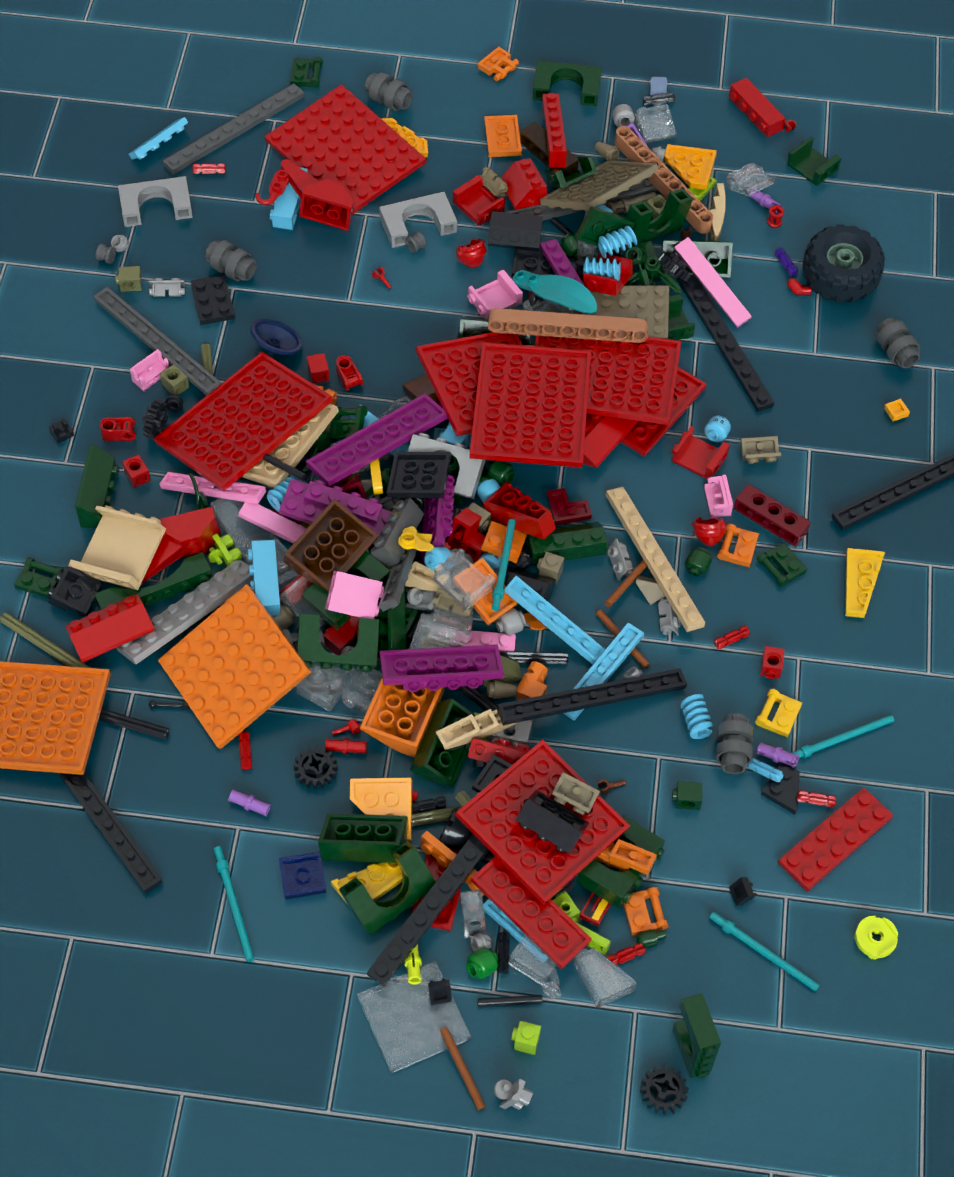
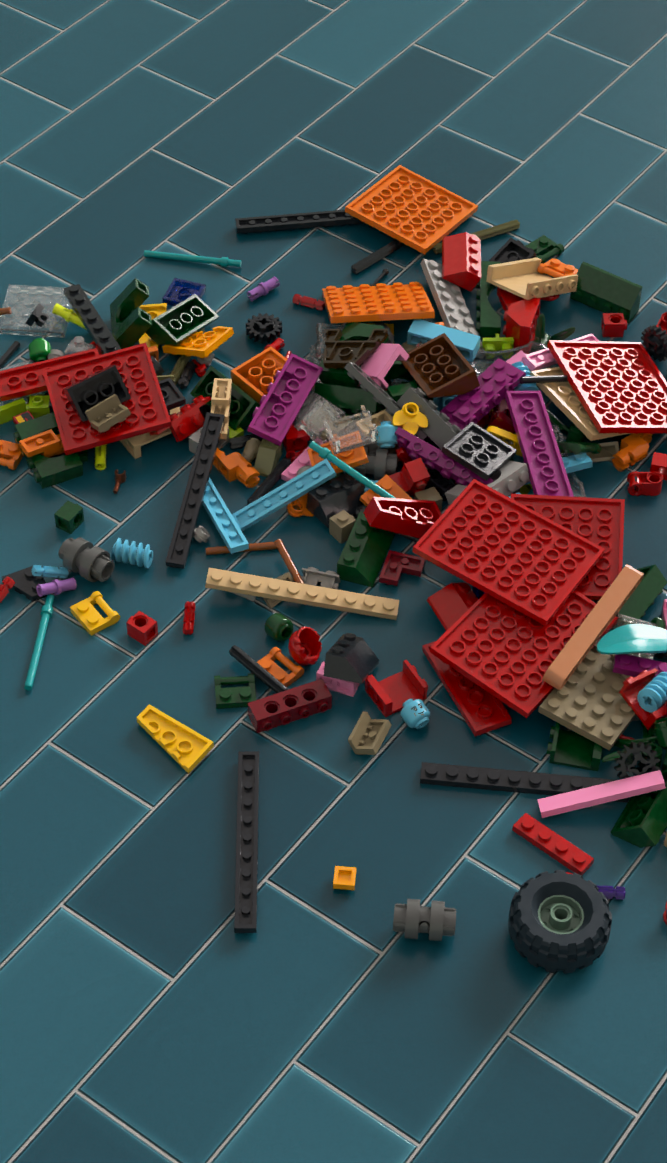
camera: 120 degrees right, 10 degrees down
none -> black axle [229,645,289,693]
none -> dark brown wing [323,329,390,369]
none -> black slope [324,633,379,684]
none -> red plate [512,813,594,875]
none -> orange plate [537,259,578,278]

